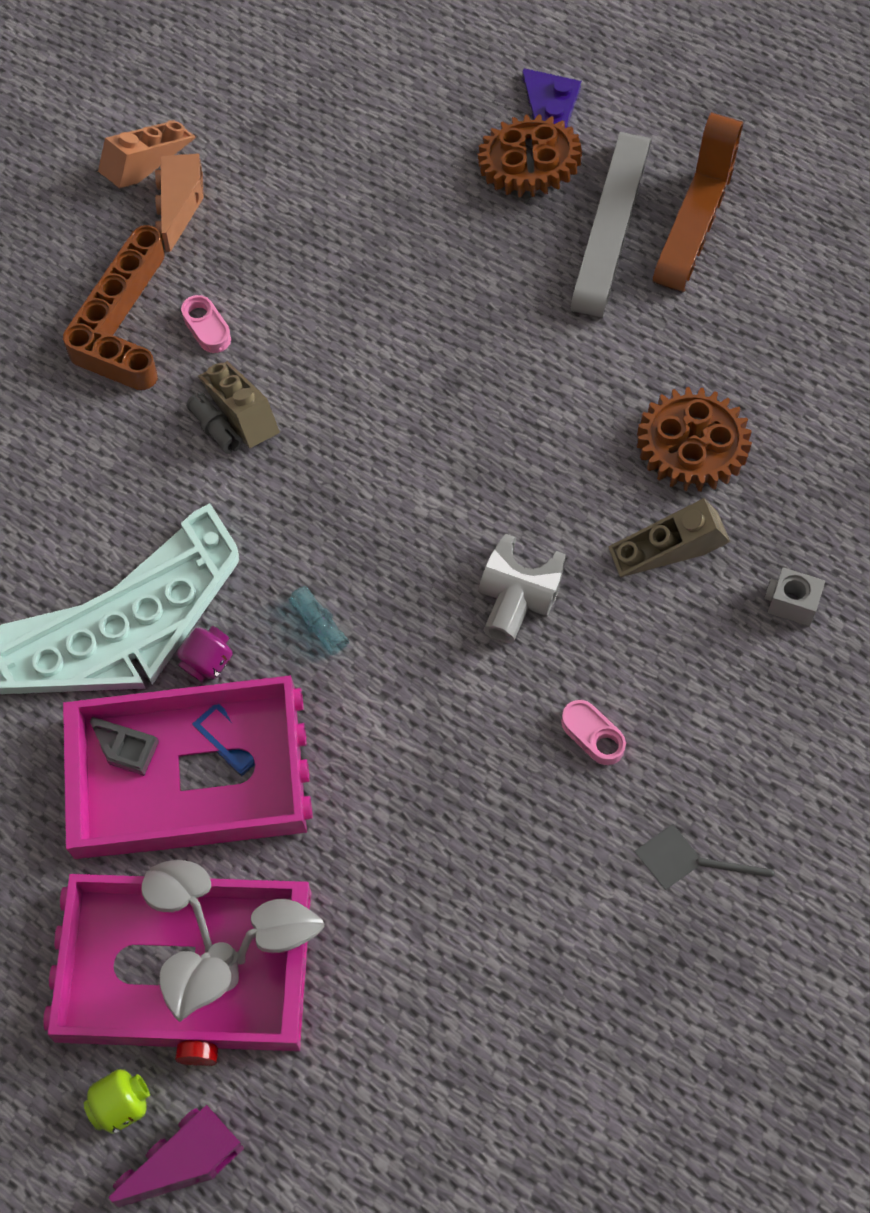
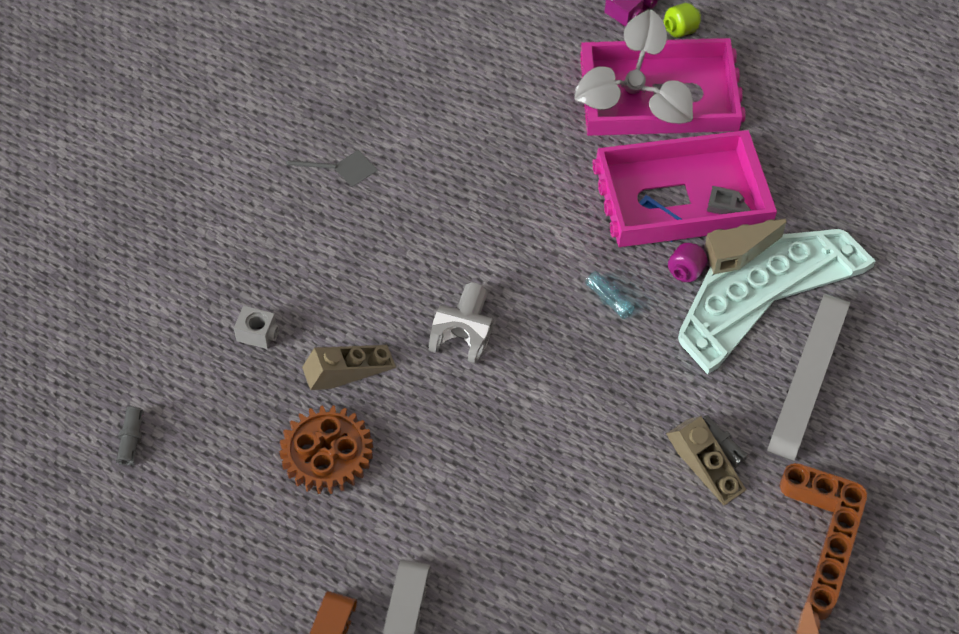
camera: 175 degrees right, 5 degrees down
bright pink piece [181,295,231,353] -> none
bright pink piece [561,700,626,765] -> none
none -> dark tan slope [704,219,786,274]
none -> light grey beam [767,293,851,461]

